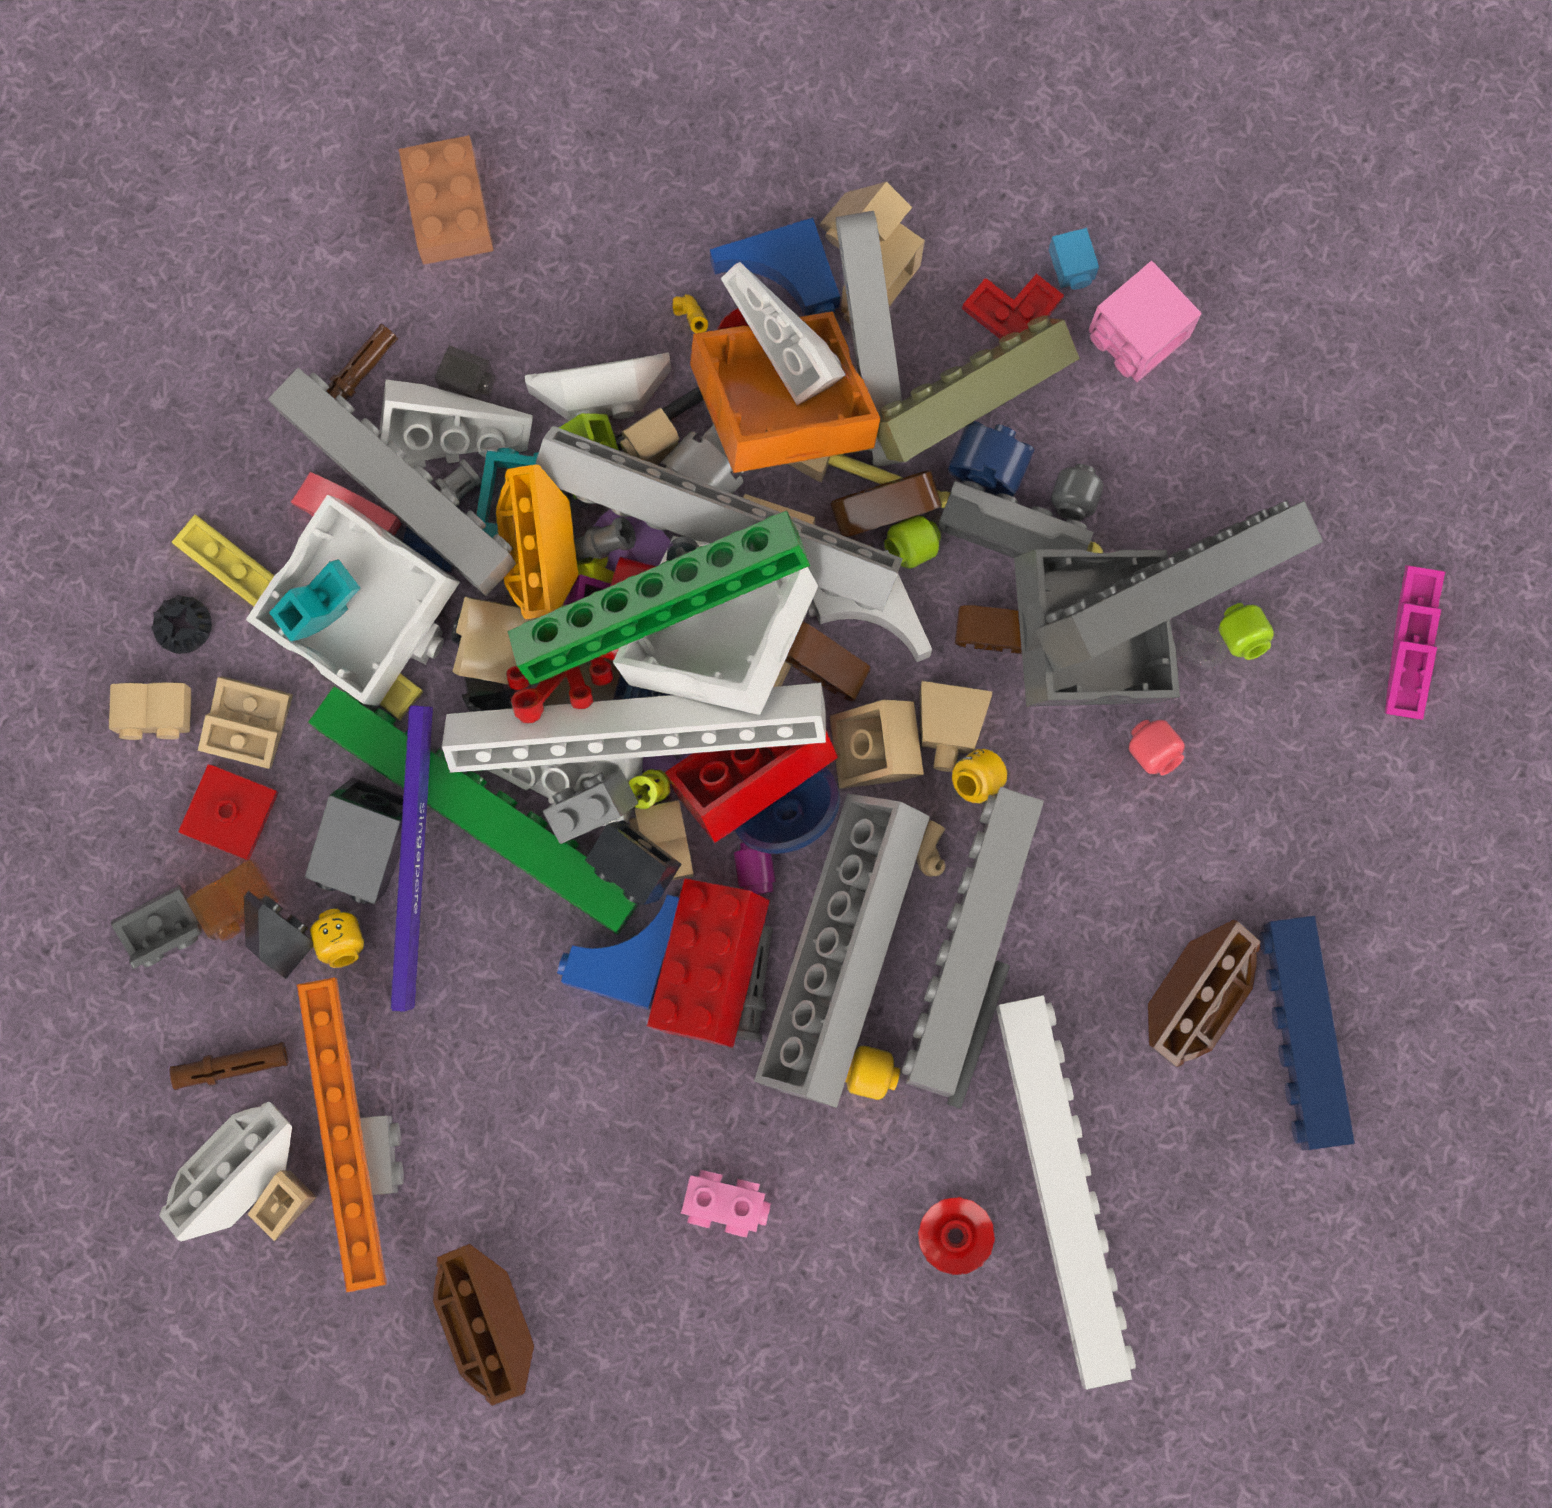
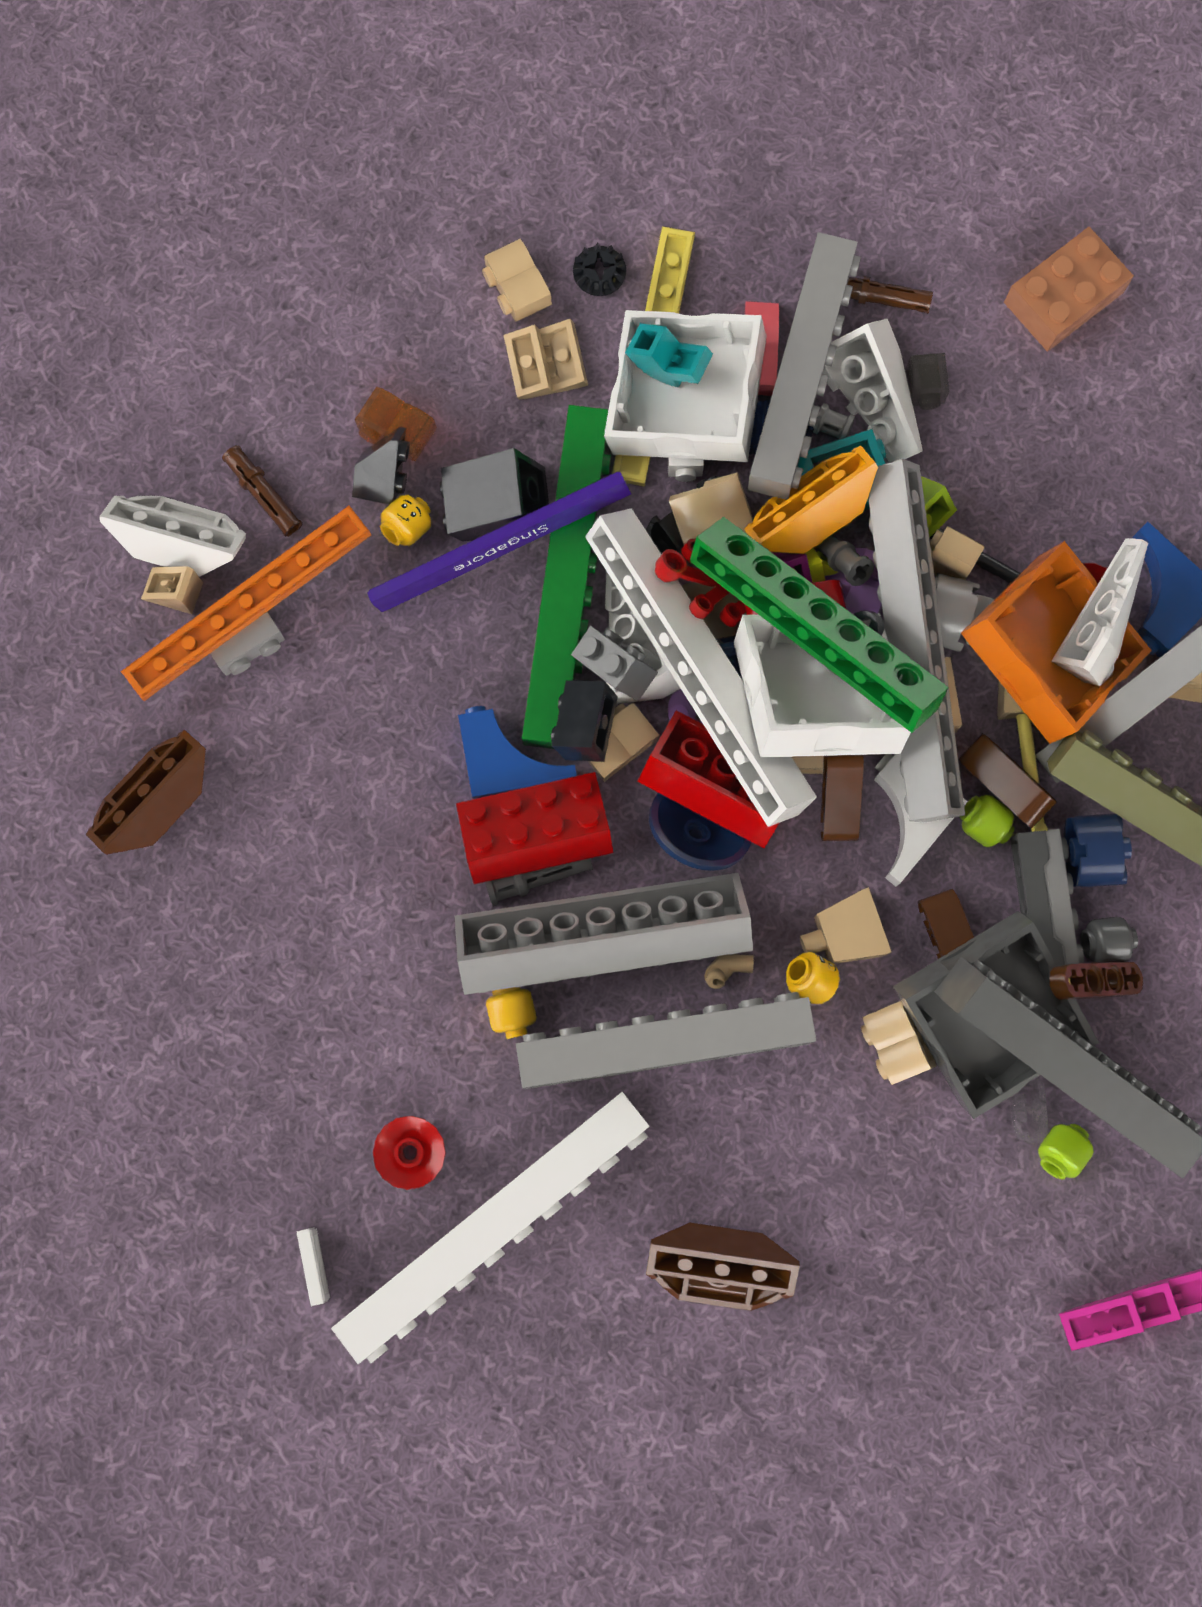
camera: 65 degrees right, 0 degrees up
dark grey bracket [111,885,202,969] -> none
red plate [178,764,279,861] -> none
white wedge [524,352,671,421] -> none
neon yellow bush [628,769,670,809] -> none
yellow arm [672,294,708,333] -> none
bright pink brick [681,1170,771,1237] -> none
magenta brick [733,843,776,894] -> none
tan slope [830,700,924,789] -> none
dark grey bar [947,961,1010,1109] -> none
coral head [1129,720,1185,775] -> none
dark blue brick [1259,915,1355,1151] -> none
none -> white tile [297,1227,330,1306]
none -> tan brick [861,1001,937,1085]
none -> reddish brown beam [1049,962,1143,1000]

